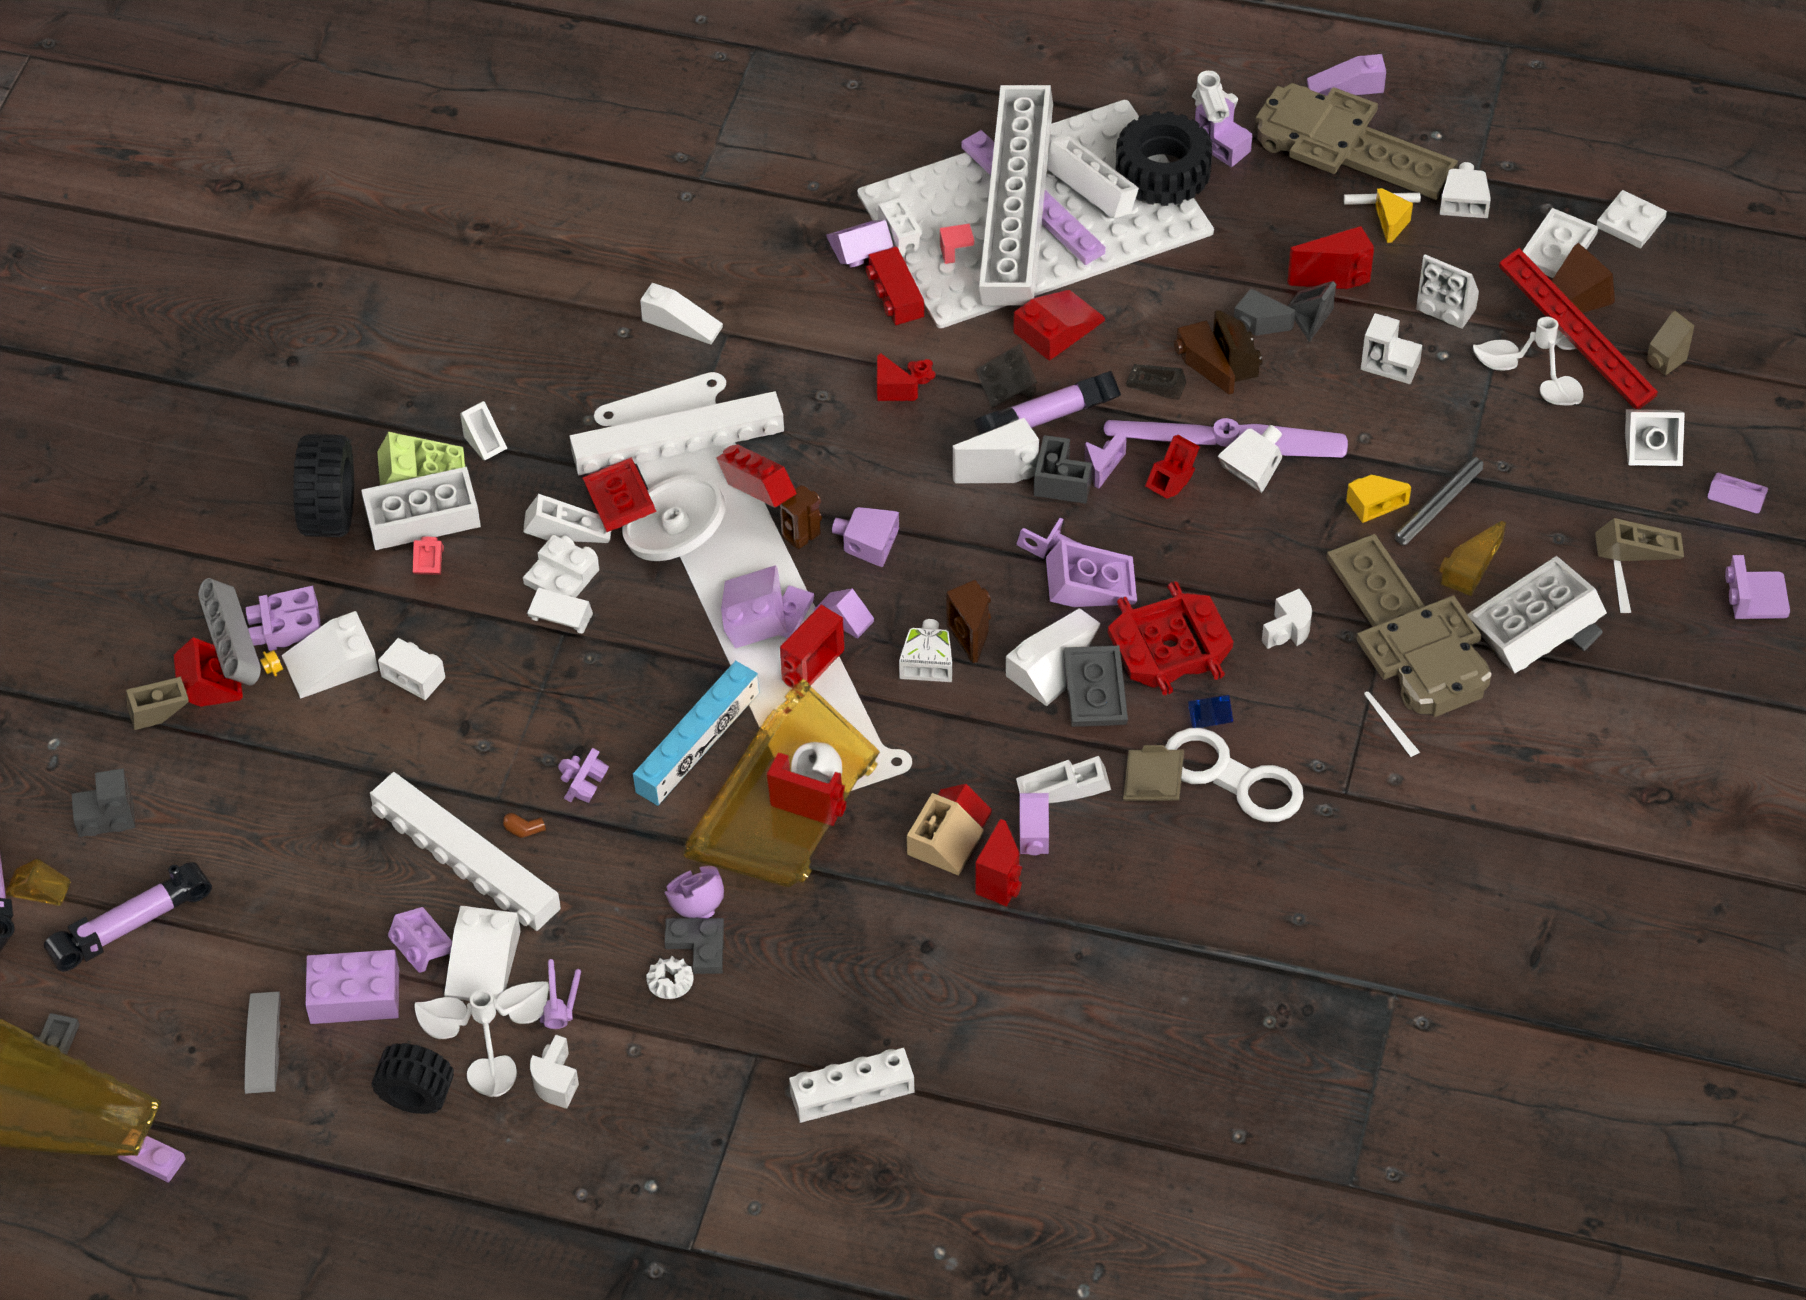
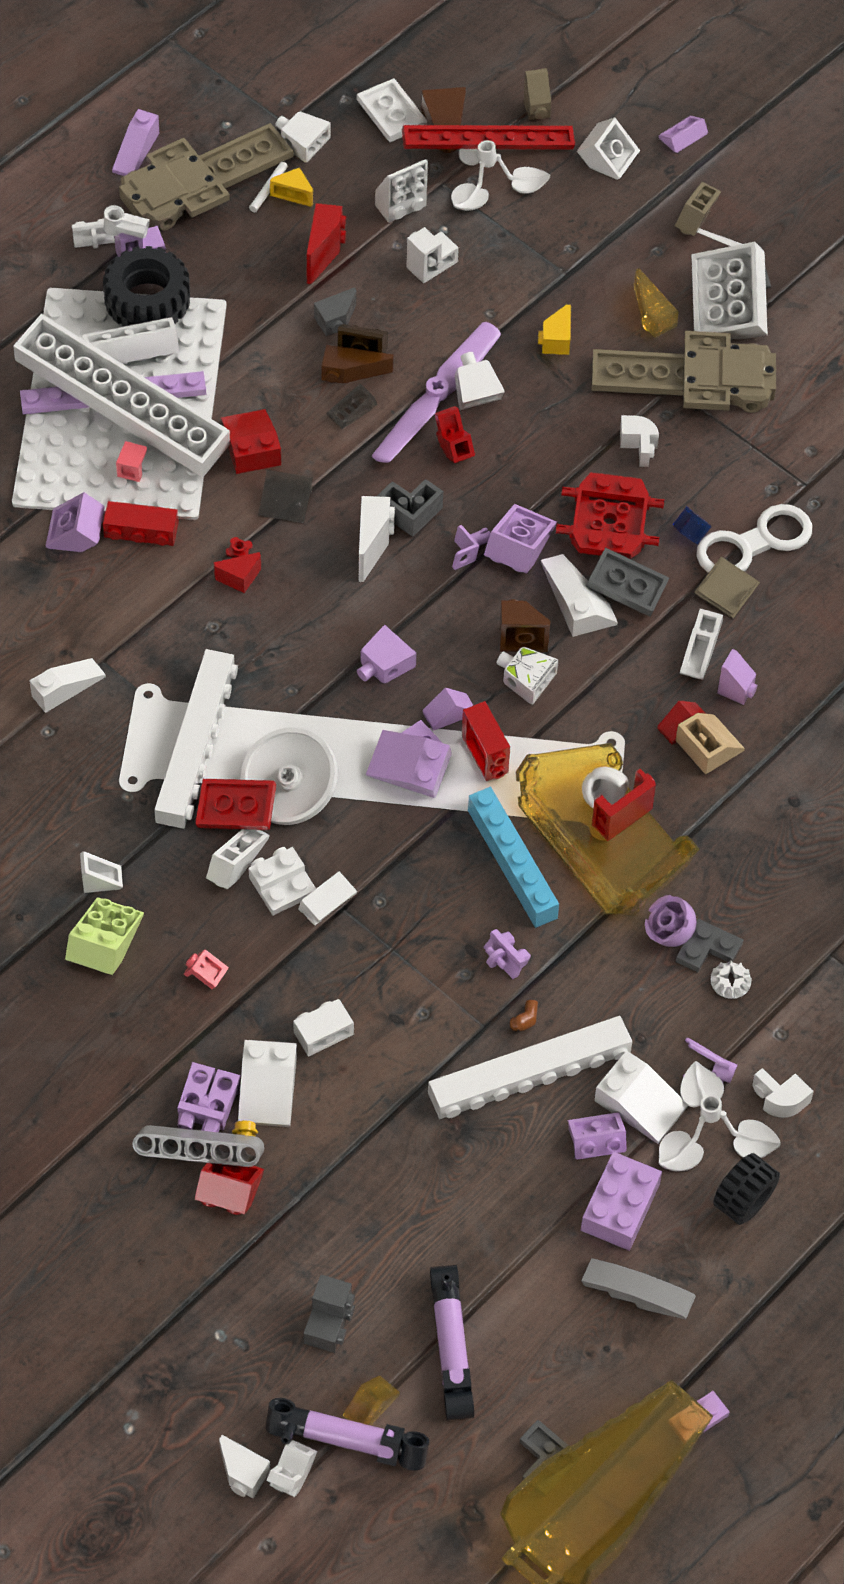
camera: 65 degrees left, 5 degrees up
dark tan slope [126,677,189,730] -> none
black tyre [293,434,355,537] -> none
white brick [361,467,481,550] -> none
red brick [716,444,797,508] -> none
reddish brown brick [780,485,822,549] -> none
white hinge [878,197,922,256] -> none
piece [974,371,1121,435] -> none
red slope [976,819,1022,906] -> none
lavender slope [1085,432,1126,488] -> none
dark grey slope [1288,281,1336,342] -> none
white sticker [1364,692,1420,757] -> none
dark grey axle [1394,457,1484,546] -> none
white plate [1596,190,1667,249] -> none
lavender bracket [1725,555,1790,619] -> none

